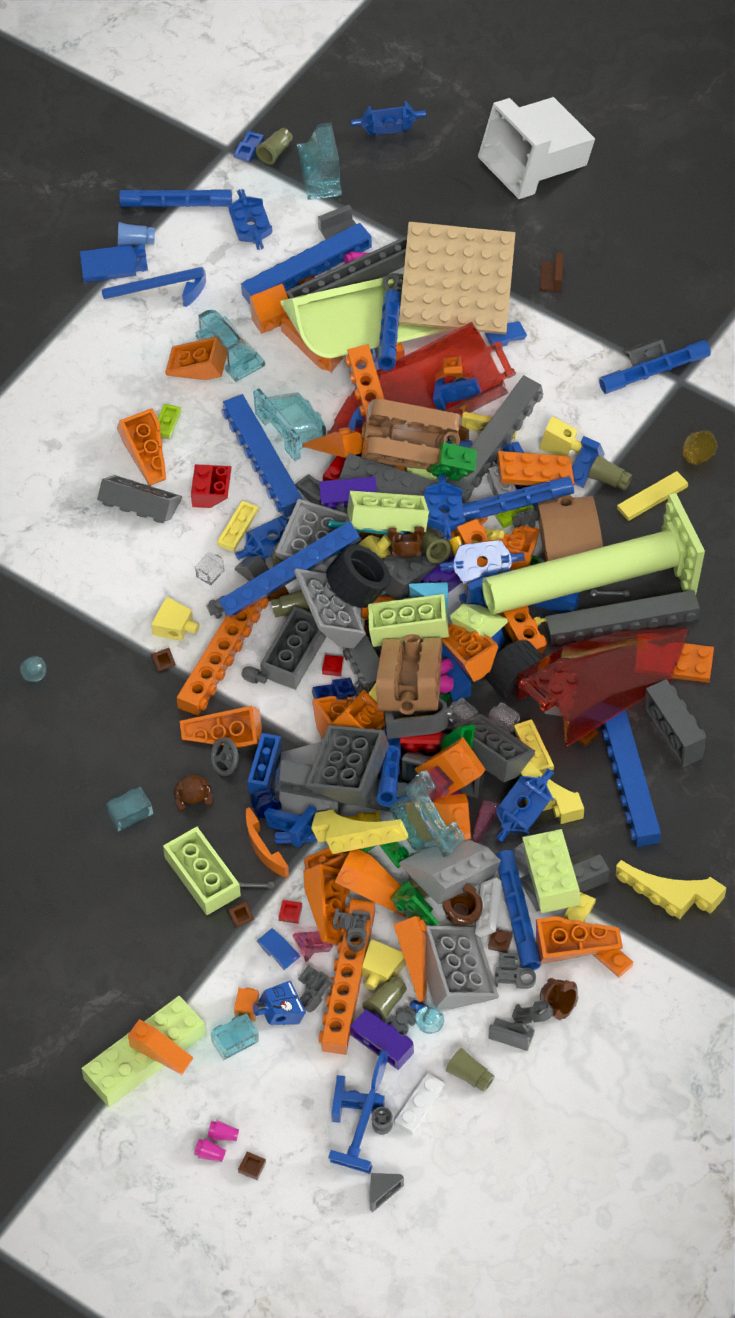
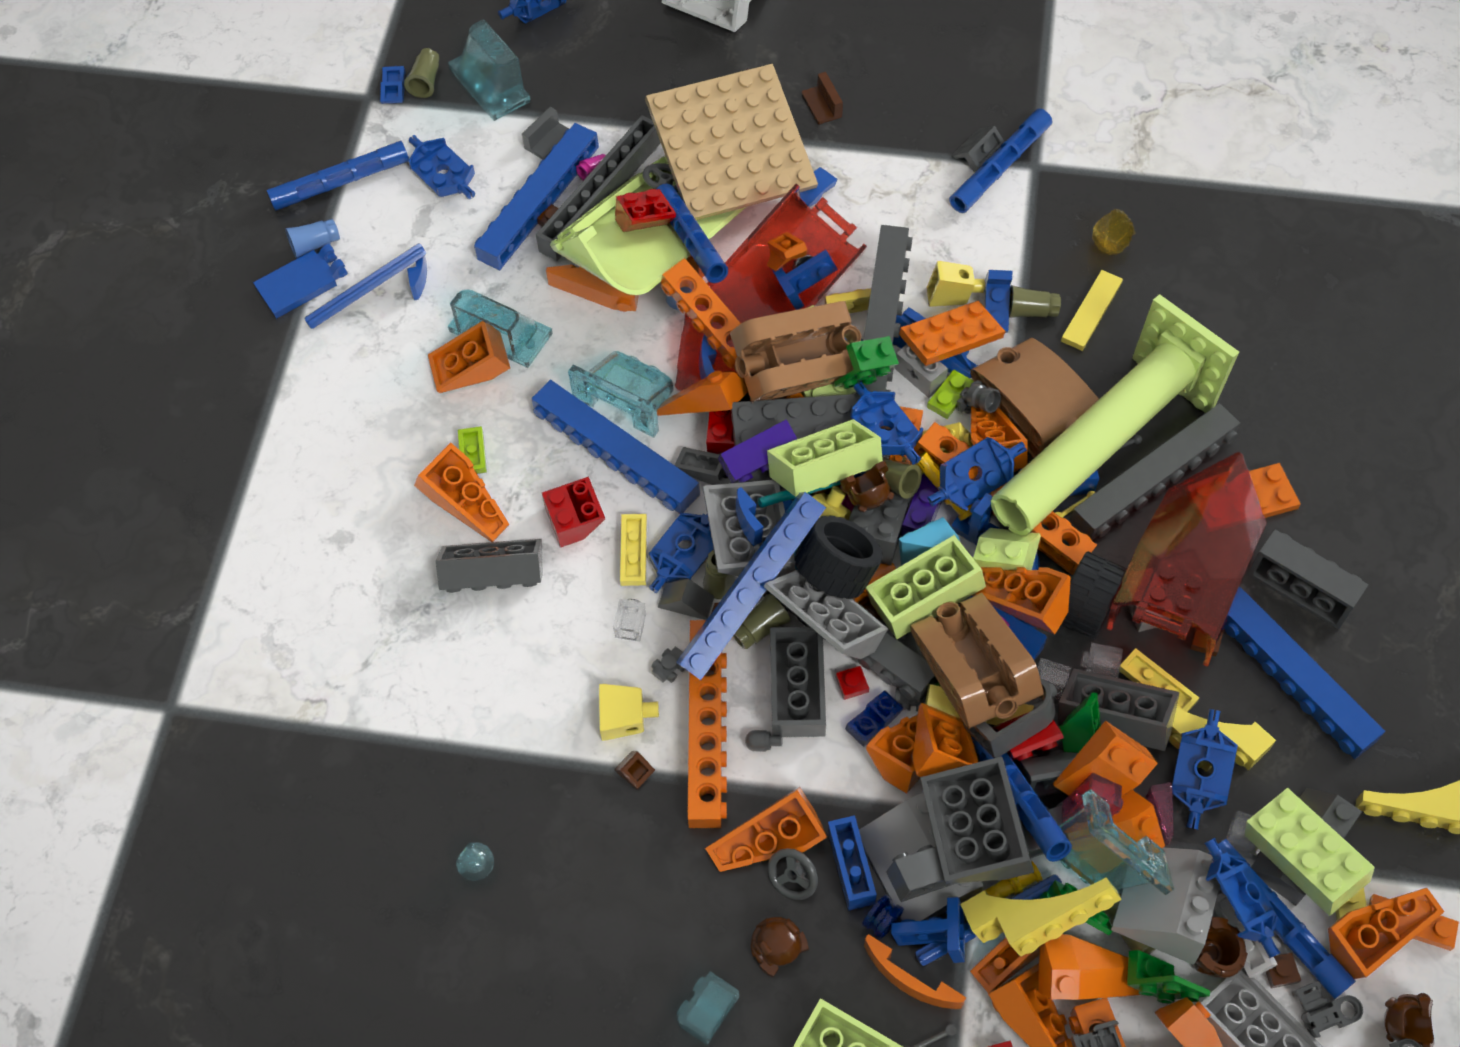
camera: 25 degrees left, 5 degrees up
orange slope [250,284,289,334] -> none
blue piece [462,476,574,523] -> none
none -> red slope [615,189,676,232]
none -> blue slope [735,487,764,547]
none -> dark grey wheel [966,383,1001,413]
none -> blue plate [1204,838,1280,958]

